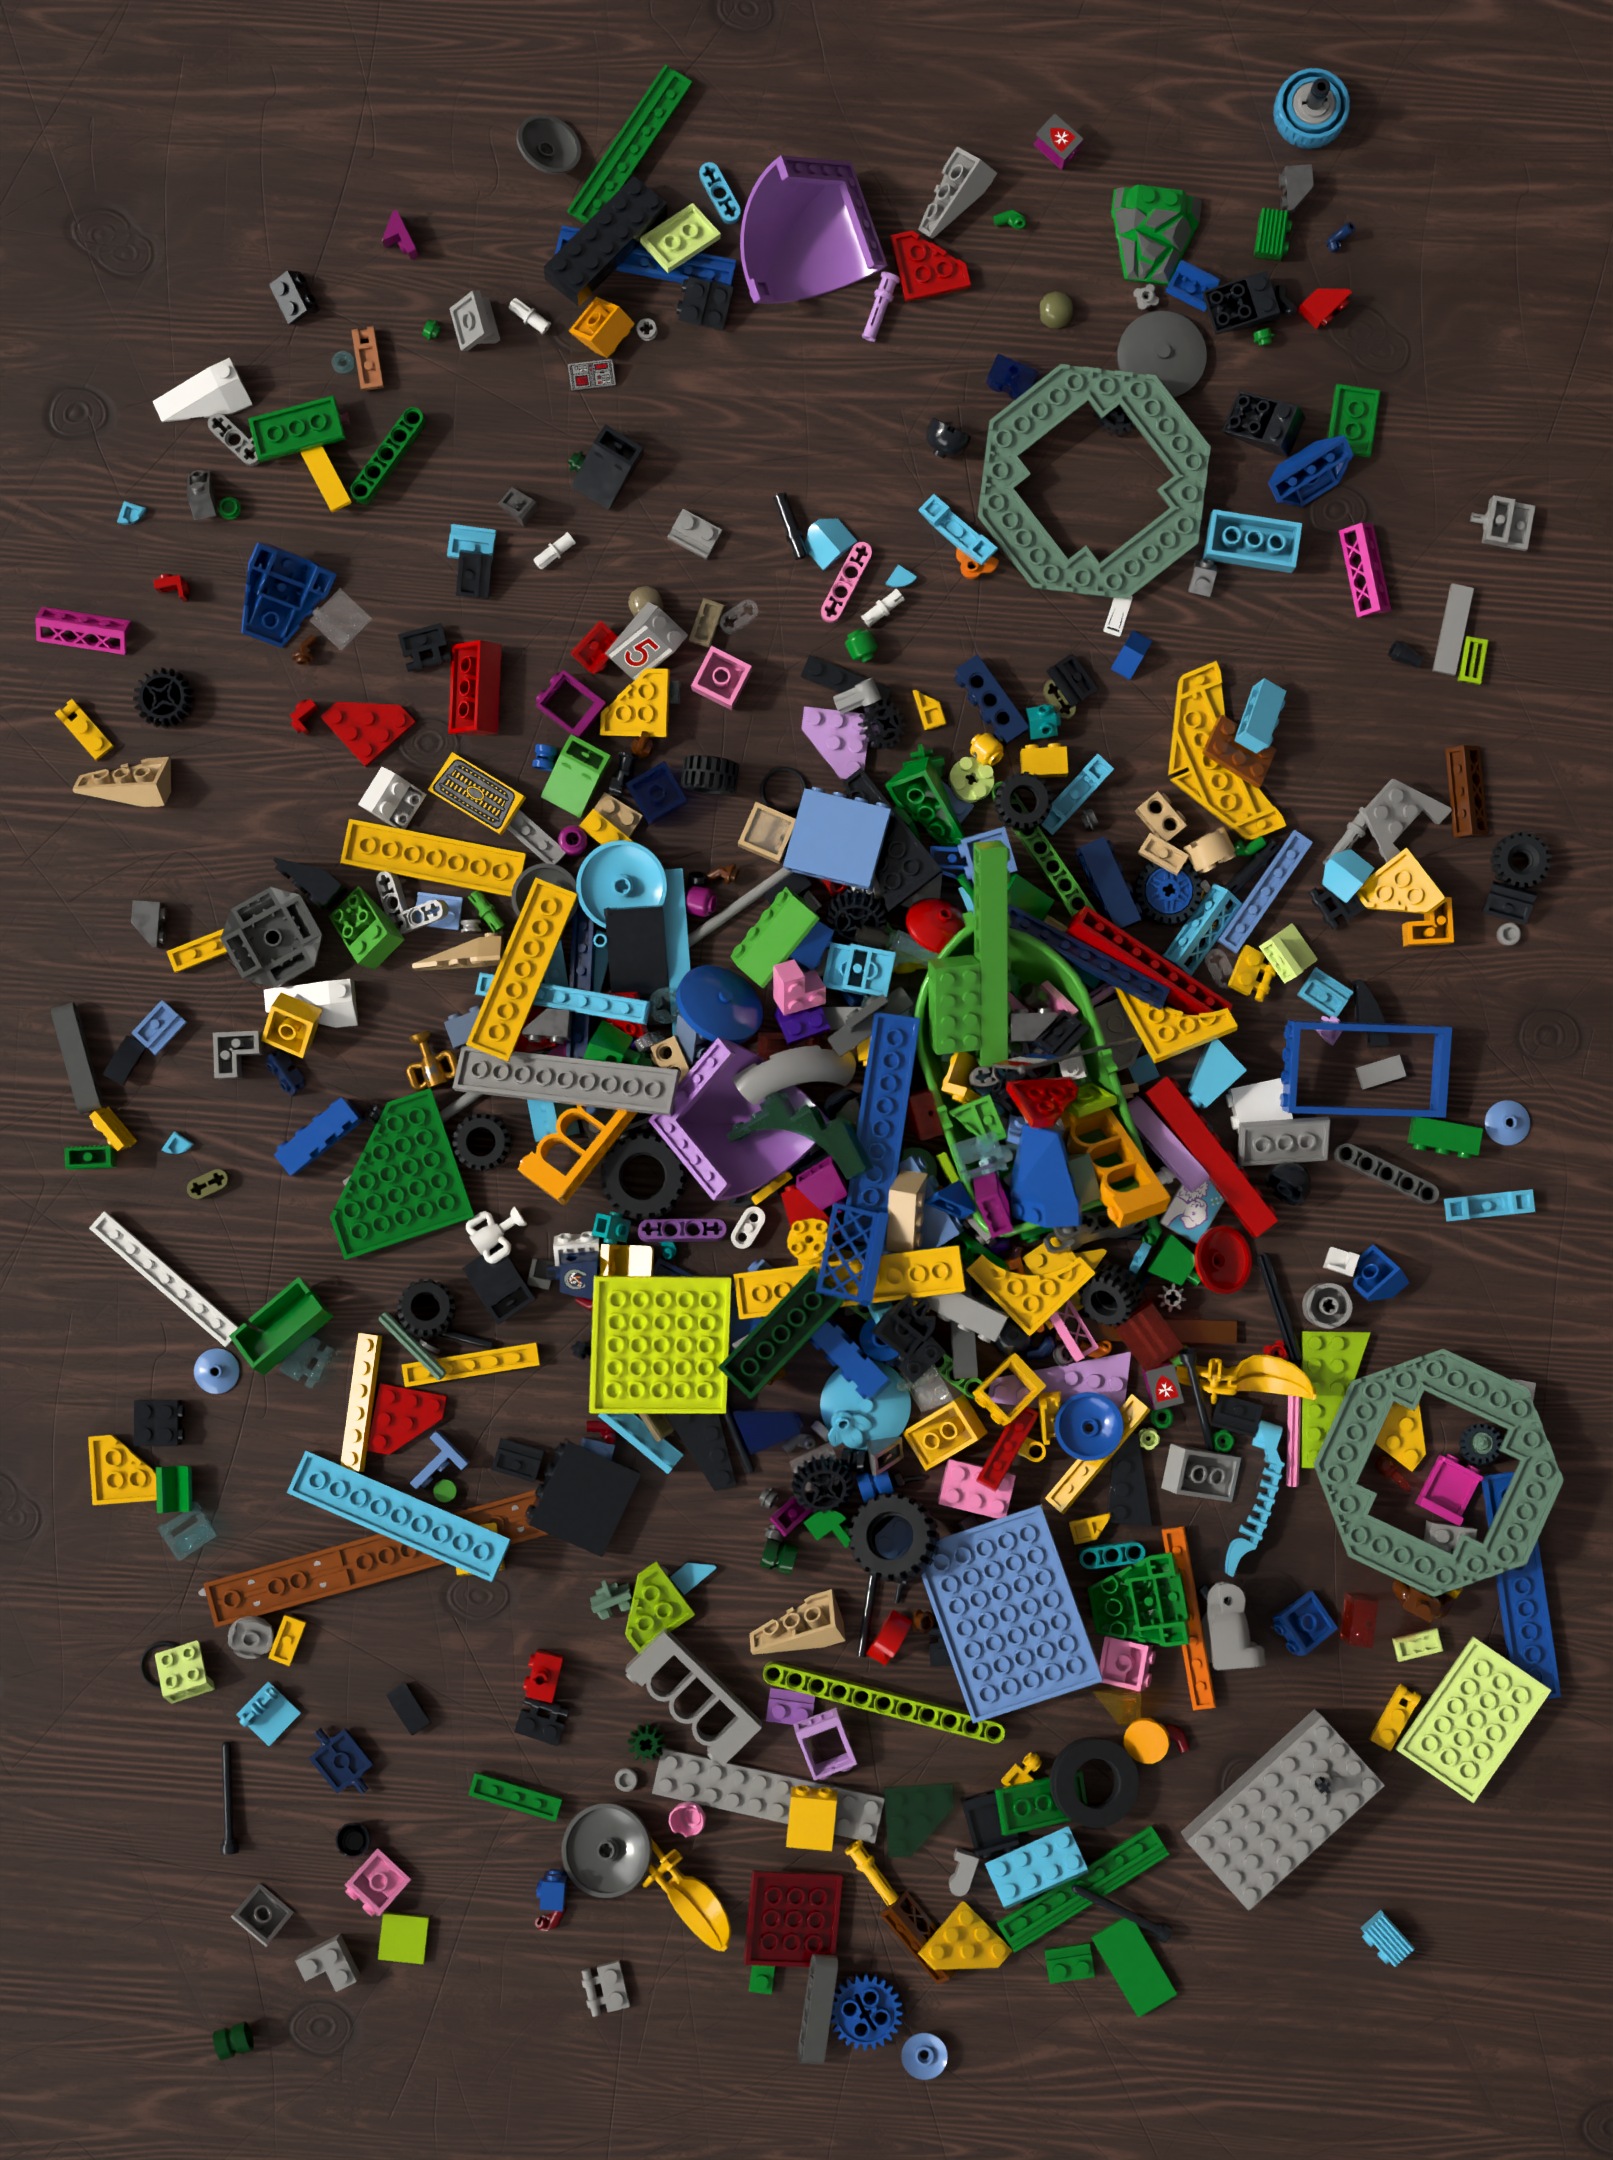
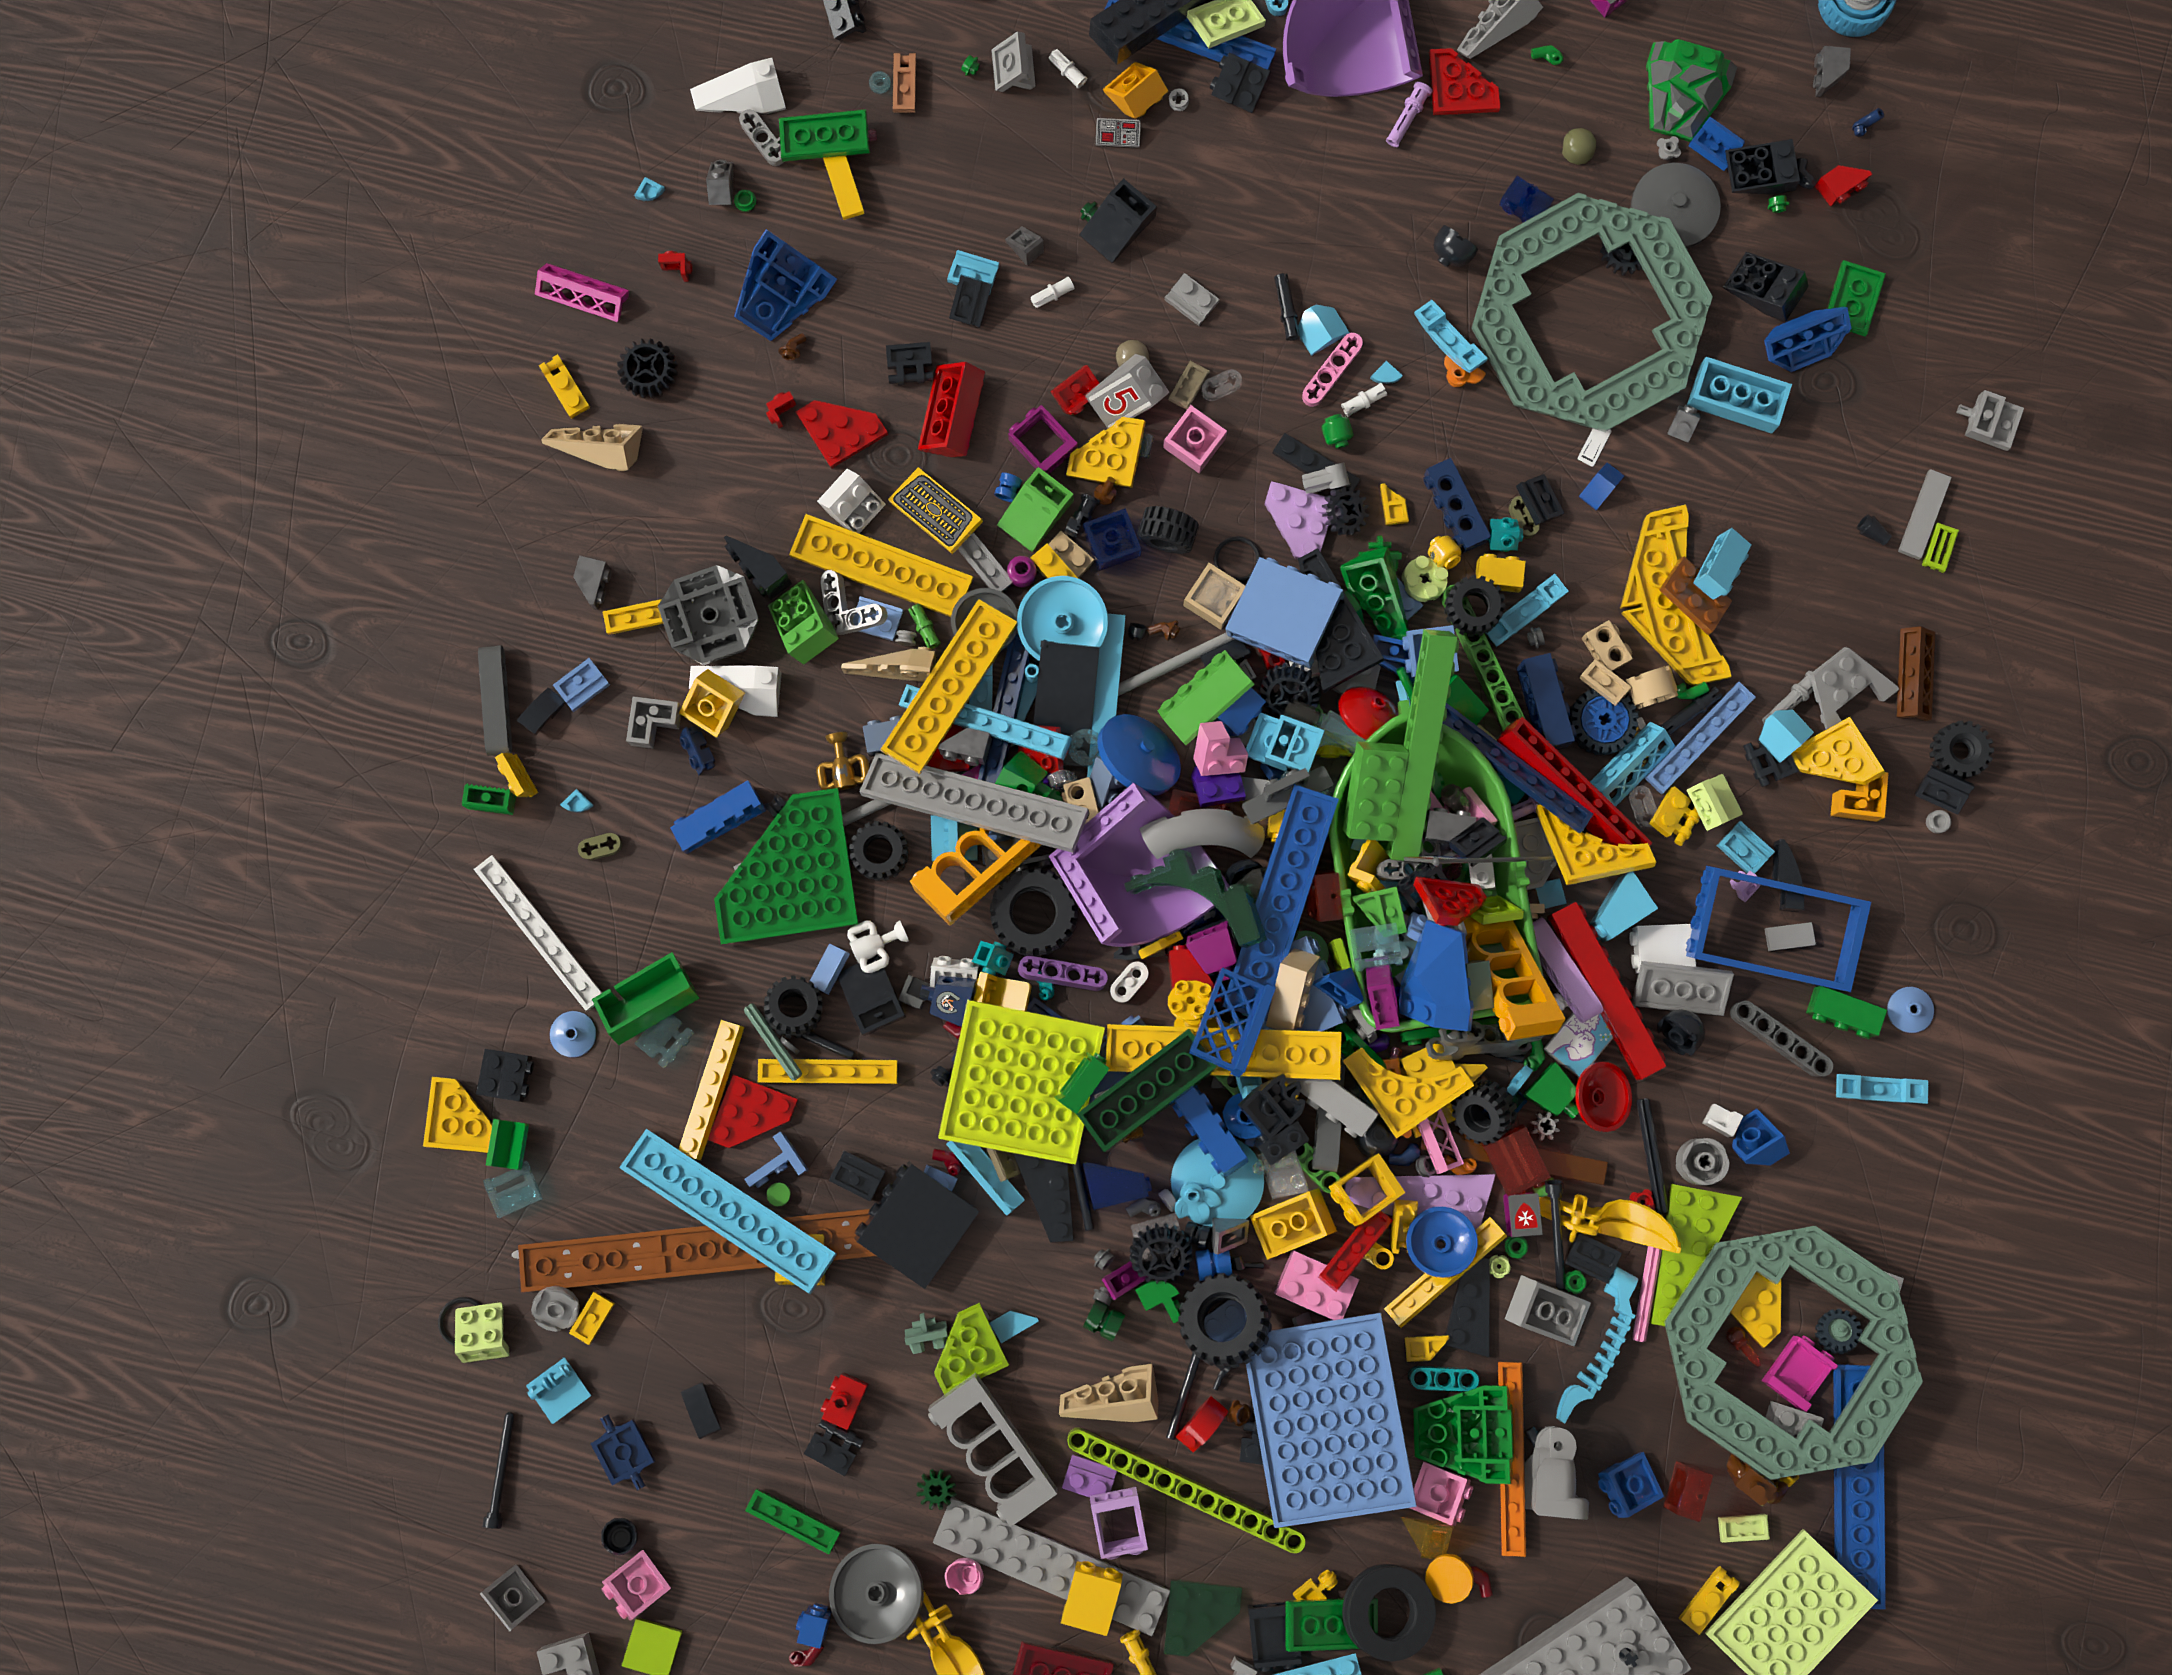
camera: 15 degrees right, 5 degrees down
clear hinge [309,589,372,651] -> none
green beam [351,407,426,505] -> none
light grey tile [615,1767,638,1792] -> none
magenta head [685,886,717,917] -> none
green brick [1253,208,1292,261] -> none
dark pink fence [1339,523,1391,618] -> none
none -> medium blue tile [810,944,850,995]
none -> green window [1054,1052,1110,1114]

